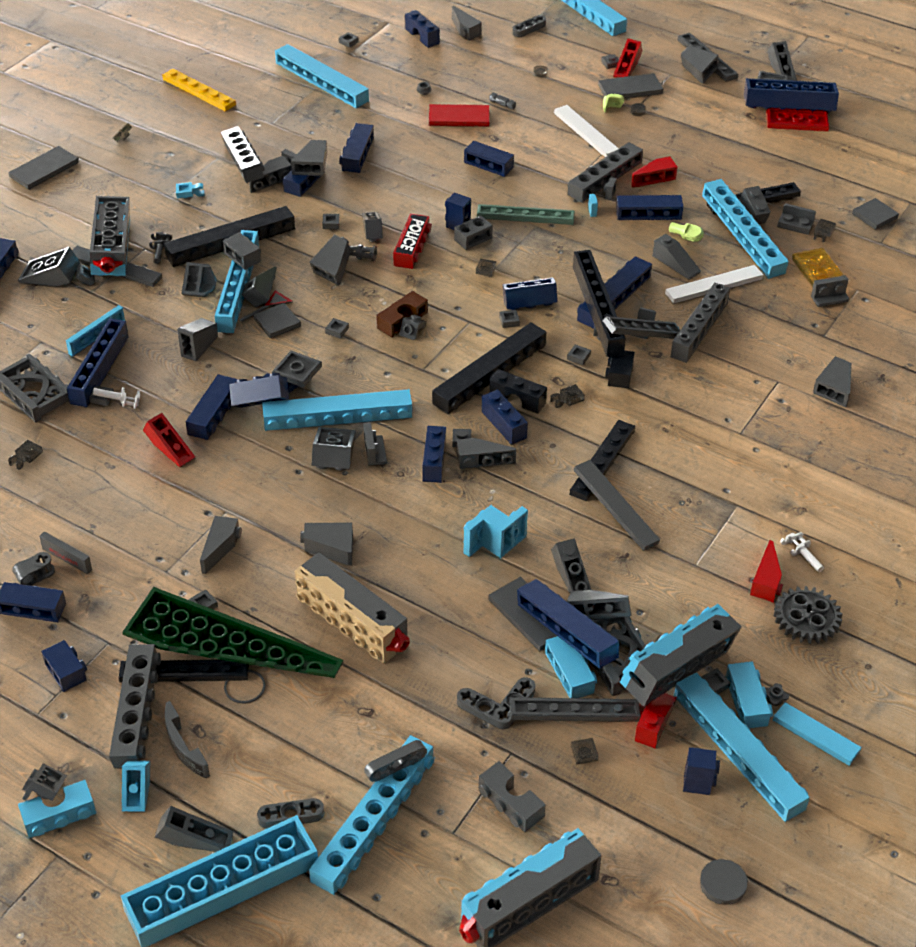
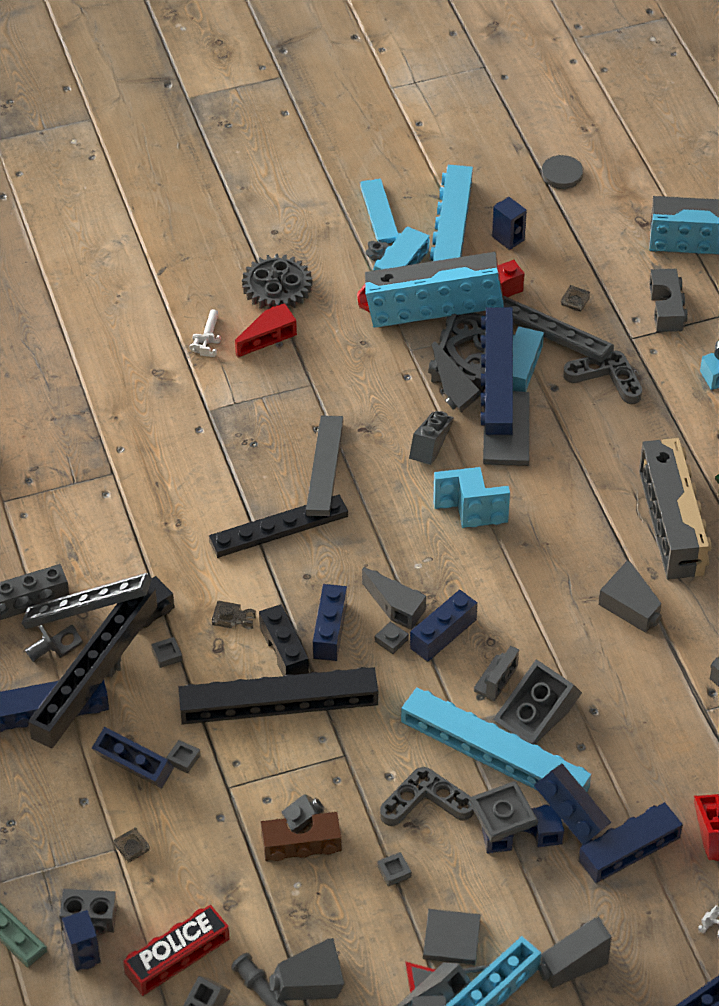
camera: 140 degrees left, 5 degrees up
none -> dark grey beam [380,767,474,826]

